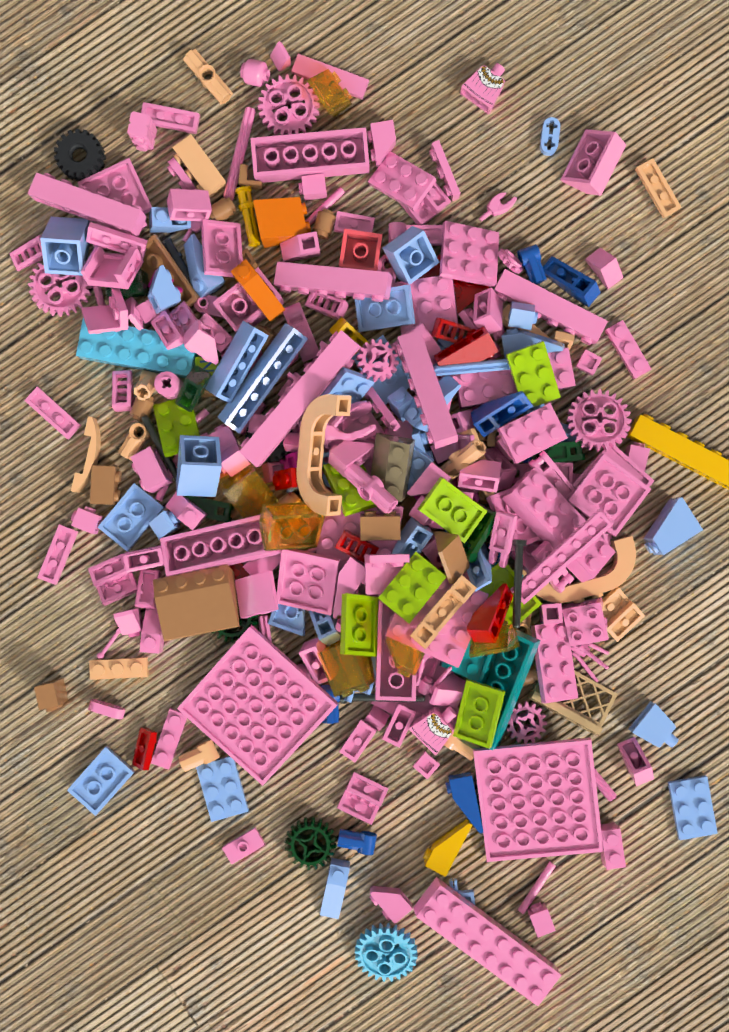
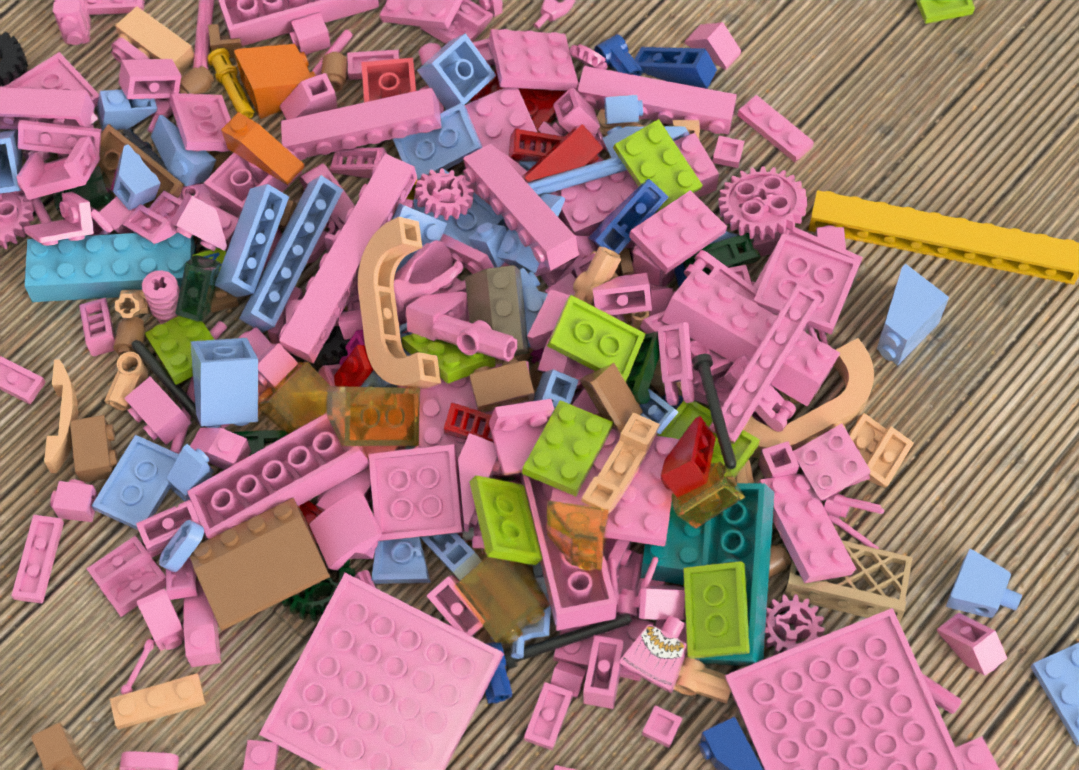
camera: 20 degrees left, 25 degrees down
none -> light blue beam [159,520,204,572]

